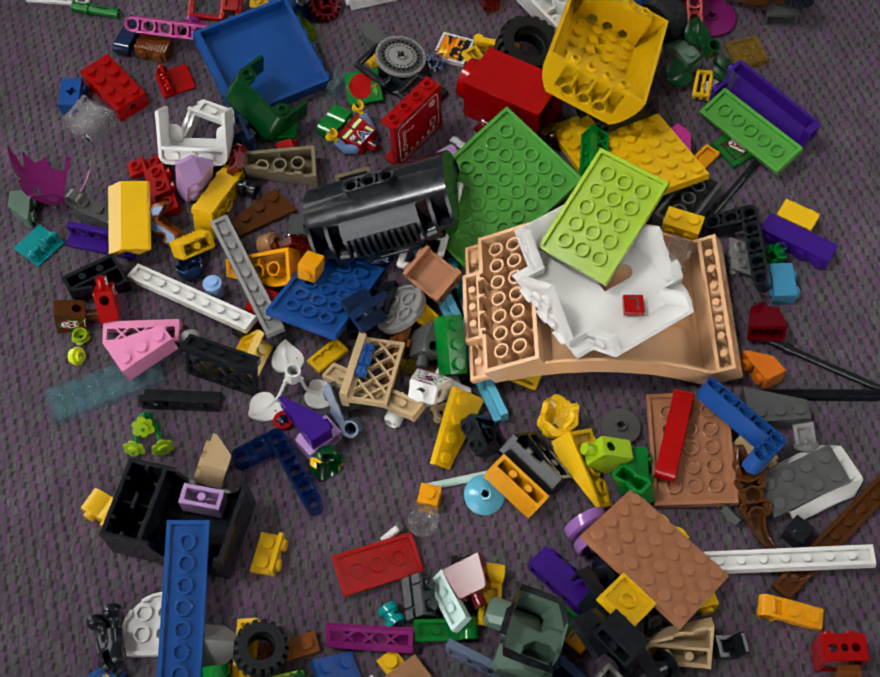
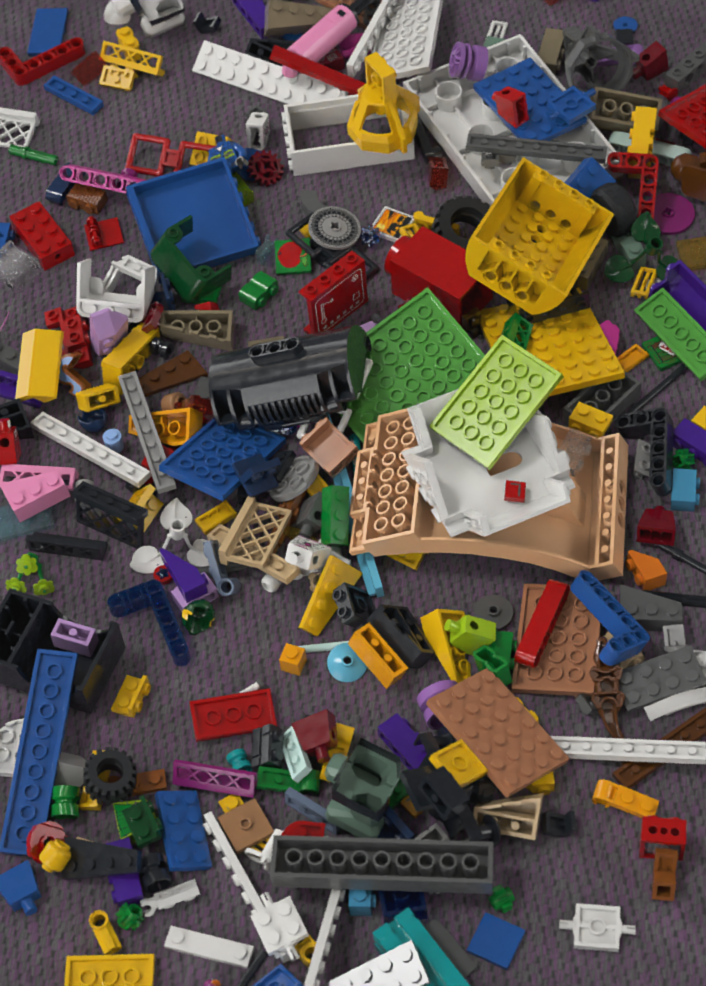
camera: 10 degrees right, 5 degrees down
tan slope [194,433,231,489] -> none
light orange brick [298,250,325,283] -> none
torso [325,100,380,155] -> none
blue axle [356,343,375,378] -> none
clear hair [408,504,440,538] -> none
yellow hair [537,394,580,439] -> none
black brick [780,515,815,548] -> none

